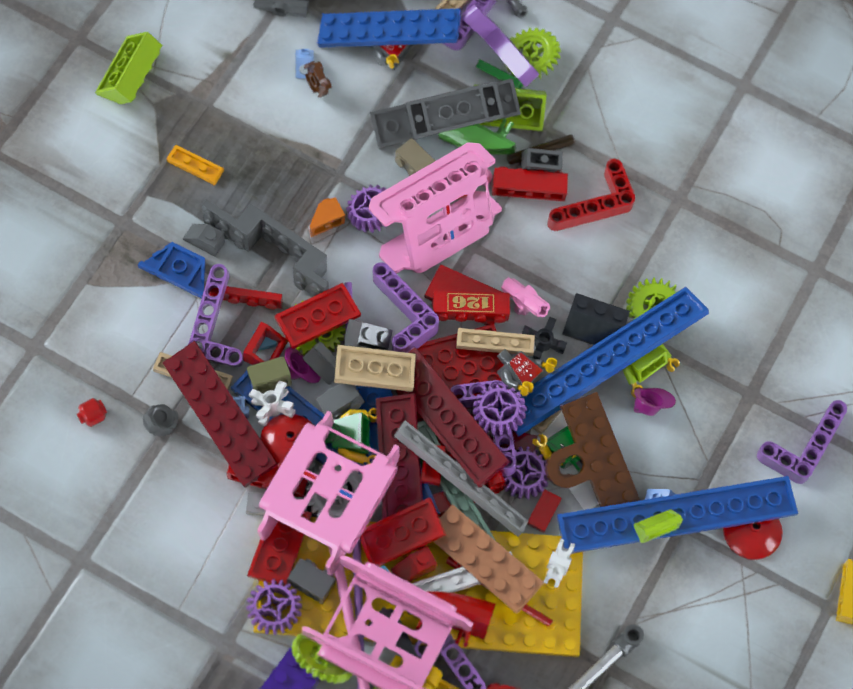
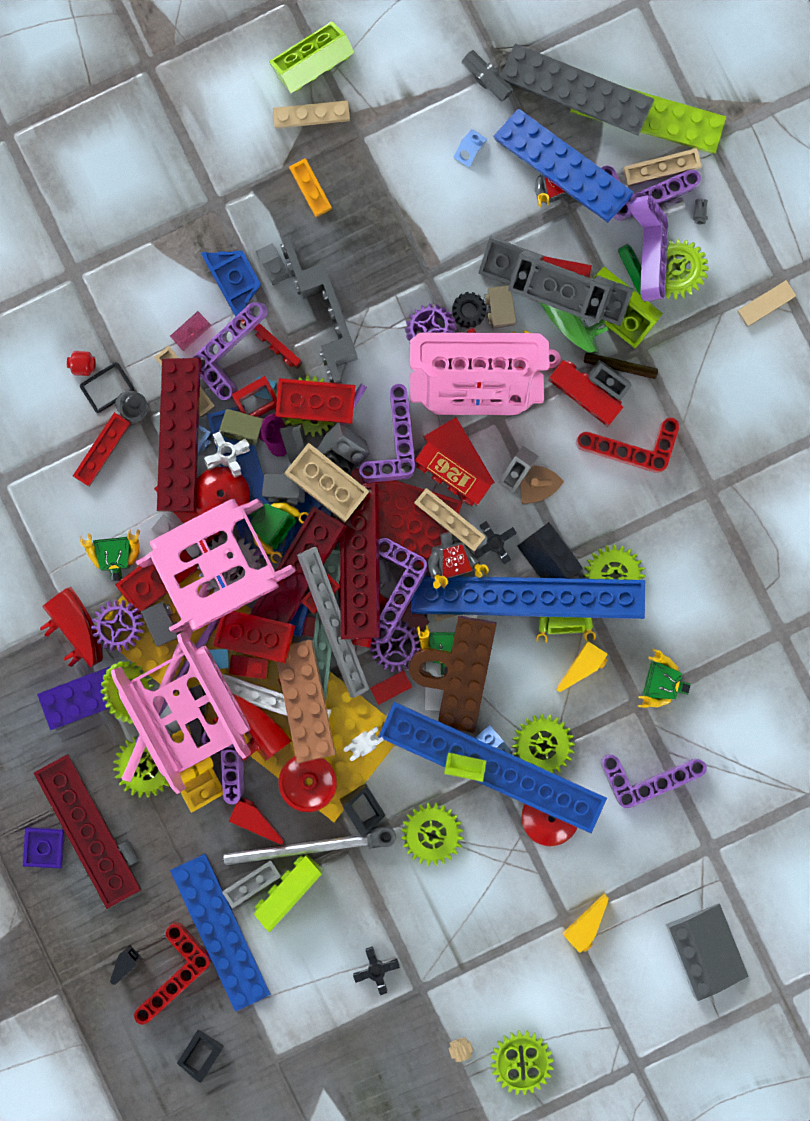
camera: 45 degrees right, 20 degrees up
reddish brown plate [304,61,332,98] -> none
orange slope [310,197,345,237] -> none
medium lavender gear [473,384,526,437] -> none
bright pink piece [501,277,550,318] -> none
magenta piece [634,388,676,416] -> none
none -> red piece [40,586,103,667]
none -> red plate [73,412,131,487]
none -> black piece [80,362,134,413]
none -> torso [80,529,140,581]
none -> clear pink plate [170,311,211,351]
none -> tan plate [273,100,350,129]
none -> red dish [278,756,337,812]
none -> black tile [340,784,385,837]
none -> lime gear [401,803,464,866]
none -> black tyre [452,292,486,329]
none -> light grey slope [498,446,539,493]
none -> lime gear [512,714,575,773]
none -> medium nougat shield [520,465,564,504]
none -> yellow slope [556,641,608,692]
none -> torso [638,649,691,708]
none -> light grey pin [660,197,686,217]
none -> tan tile [737,280,796,327]

